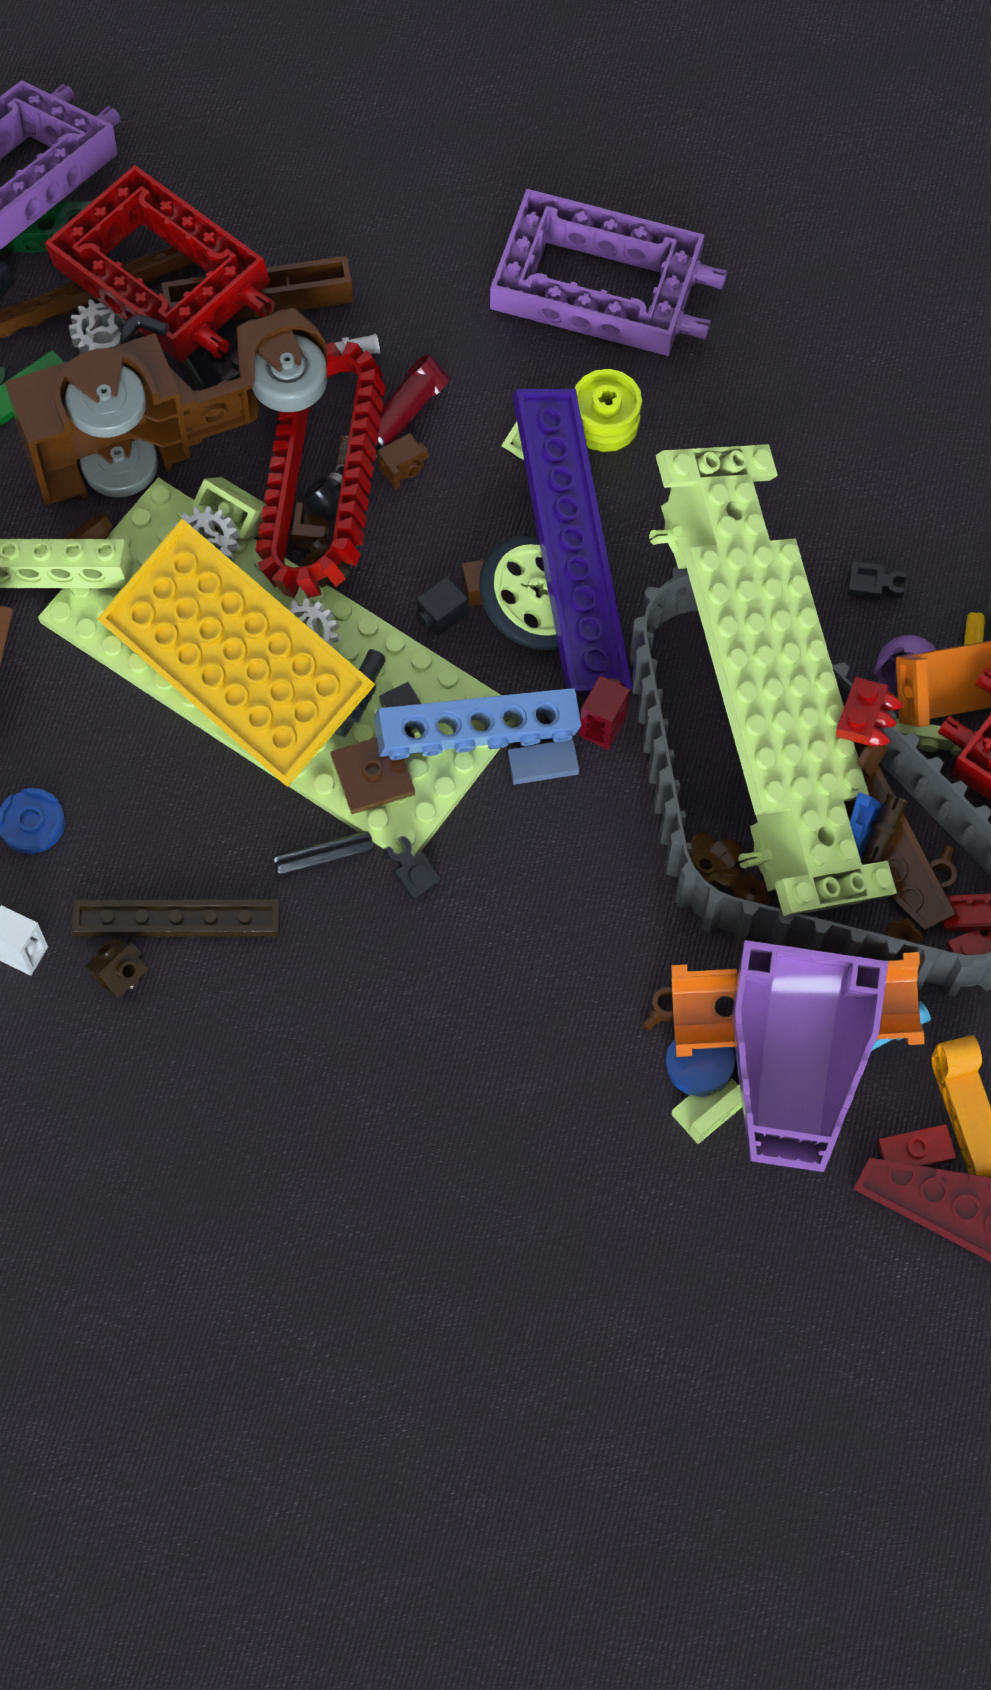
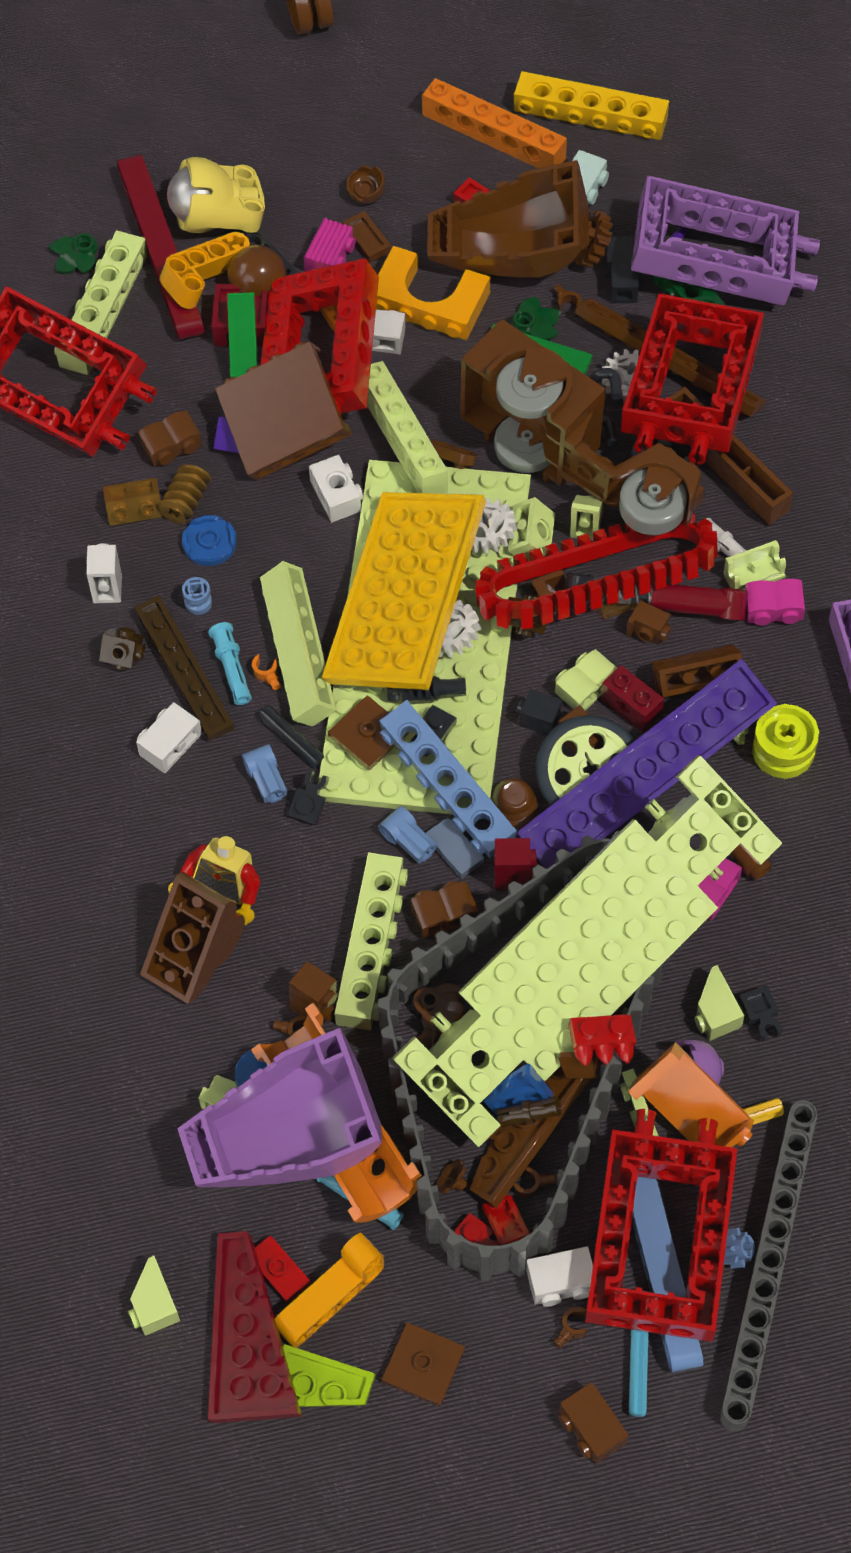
camera: 65 degrees right, 5 degrees down
none -> yellowish green slope [128,1256,180,1336]
none -> white brick [136,702,202,773]
none -> reddish brown brick [140,872,245,1004]
none -> torso [168,836,260,925]
none -> medium blue wheel [182,577,212,615]
none -> medium azure pin [208,622,252,705]
none -> medium blue piece [242,744,287,803]
none -> orange piece [252,654,281,690]
none -> yellowish green brick [260,561,337,727]
none -> reddish brown brick [289,961,338,1023]
none -> white brick [309,455,364,523]
none -> yellowish green brick [335,852,408,1031]
none -> medium blue piece [378,806,437,864]
none -> reddish brown brick [411,881,479,939]
none -> reddish brown hat [491,777,538,830]
none -> yellowish green brick [555,649,617,710]
none -> yellowish green slope [570,495,603,541]
none -> dark red brick [601,665,664,733]
none -> reddish brown brick [651,644,743,697]
none -> yellowish green slope [694,965,744,1041]
none -> yellowish green hinge [723,540,786,590]
none -> dark pink brick [745,579,805,626]

